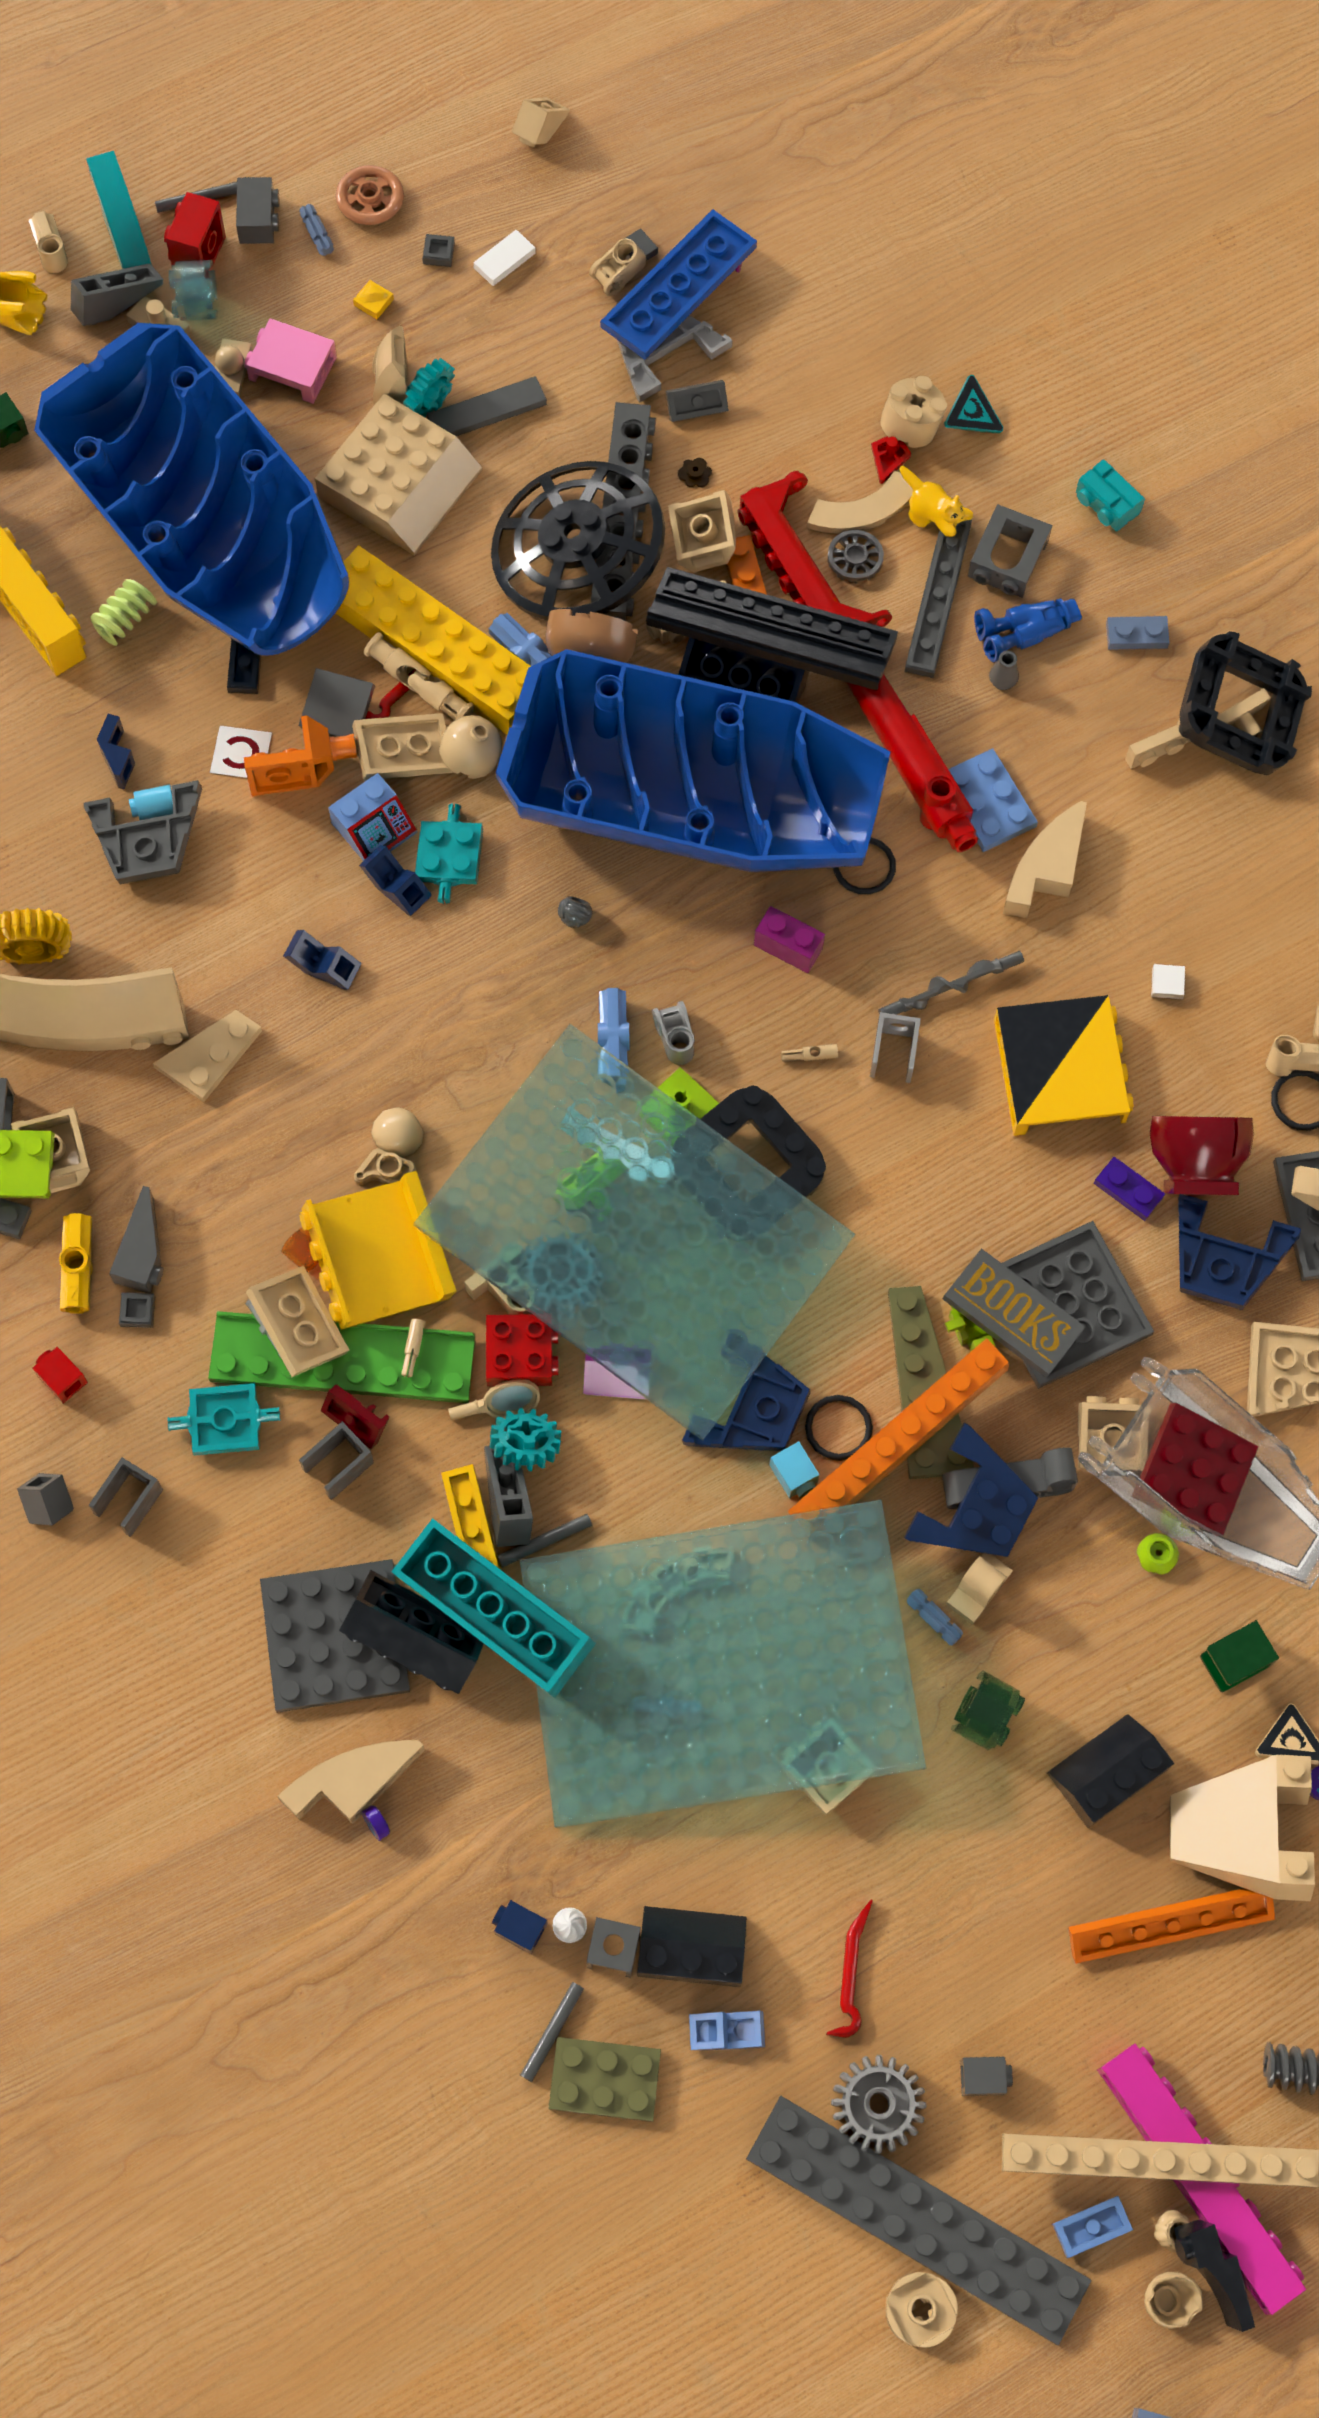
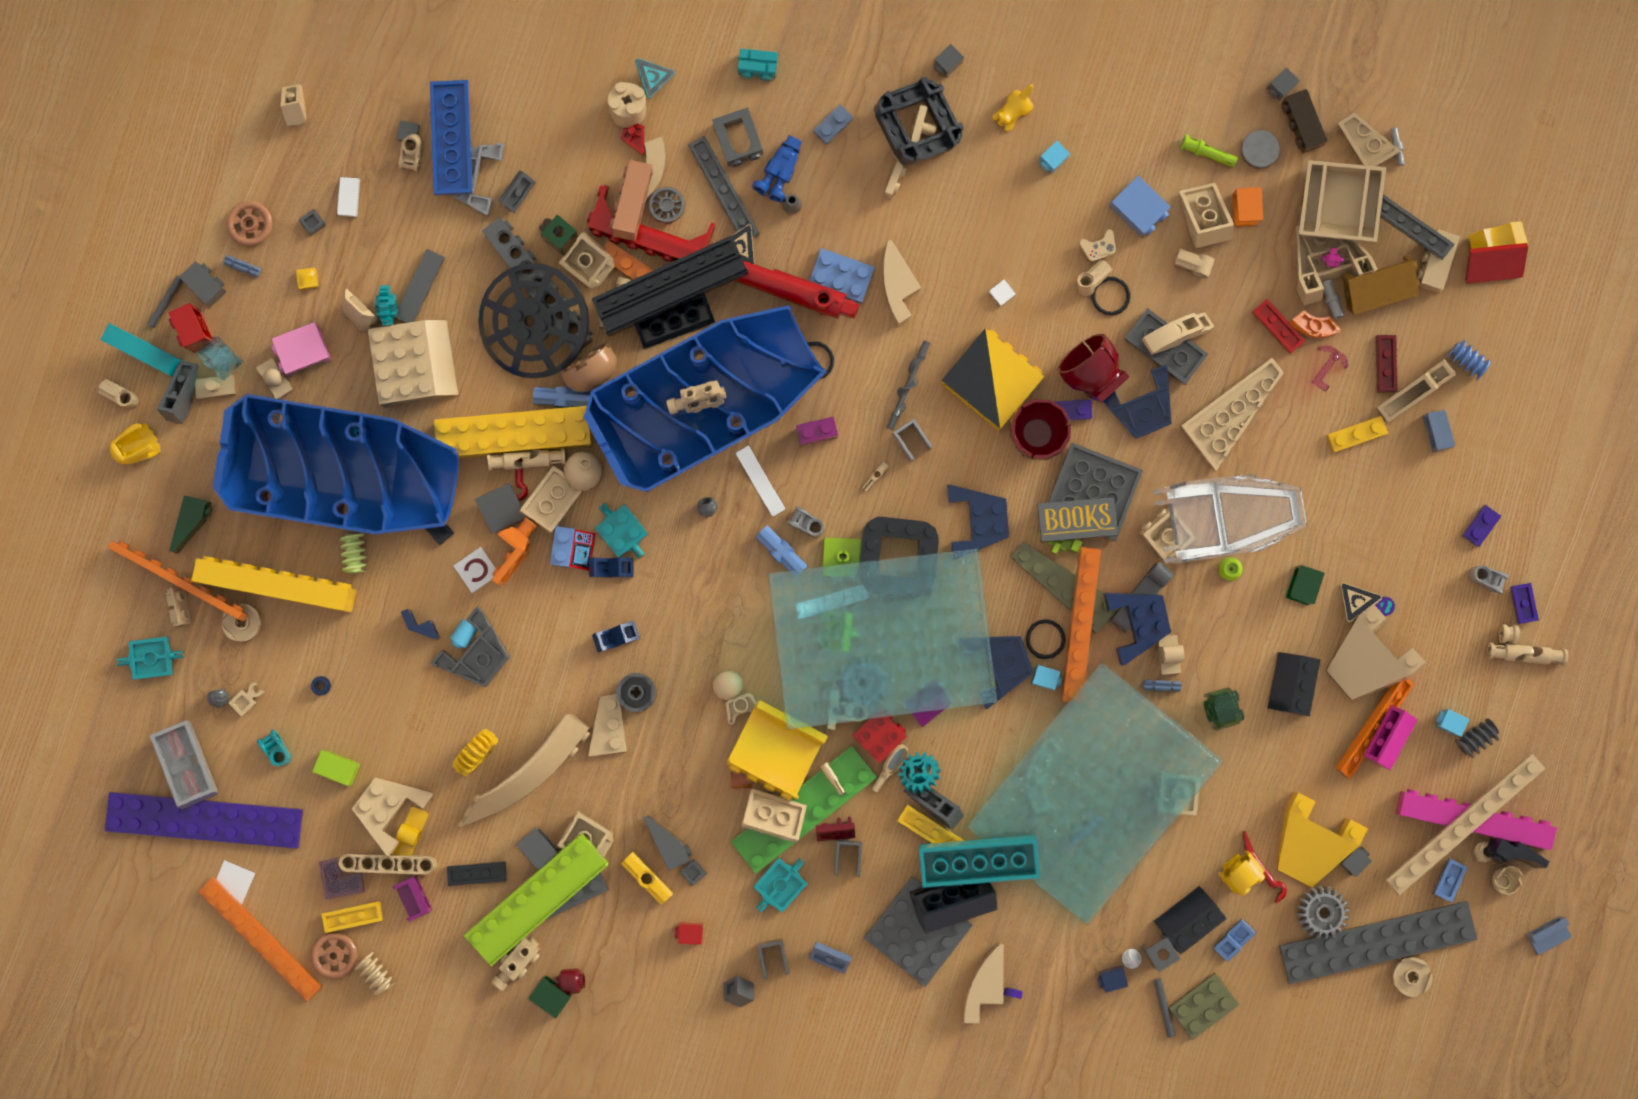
camera: 45 degrees left, 15 degrees up
dark grey bar [497,1514,592,1568] -> none
yellow animal [899,466,973,537] -> none
dark red plate [1134,1402,1259,1536] -> none
none -> dark green piece [541,215,578,255]
none -> nougat brick [610,160,653,241]
none -> dark grey brick [616,673,657,712]
none -> tan brick [667,381,726,415]
none -> black piece [732,224,755,264]
none -> white sticker [736,446,785,516]
none -> sand blue plate [809,942,852,974]
none -> dark blue wing [947,485,1009,560]
none -> dark red plate [1010,399,1071,460]
none -> yellow brick [1218,850,1265,896]
none -> yellow wedge [1277,792,1368,887]
none -> dark pink brick [1364,705,1417,770]
none -> medium azure brick [1435,709,1470,737]

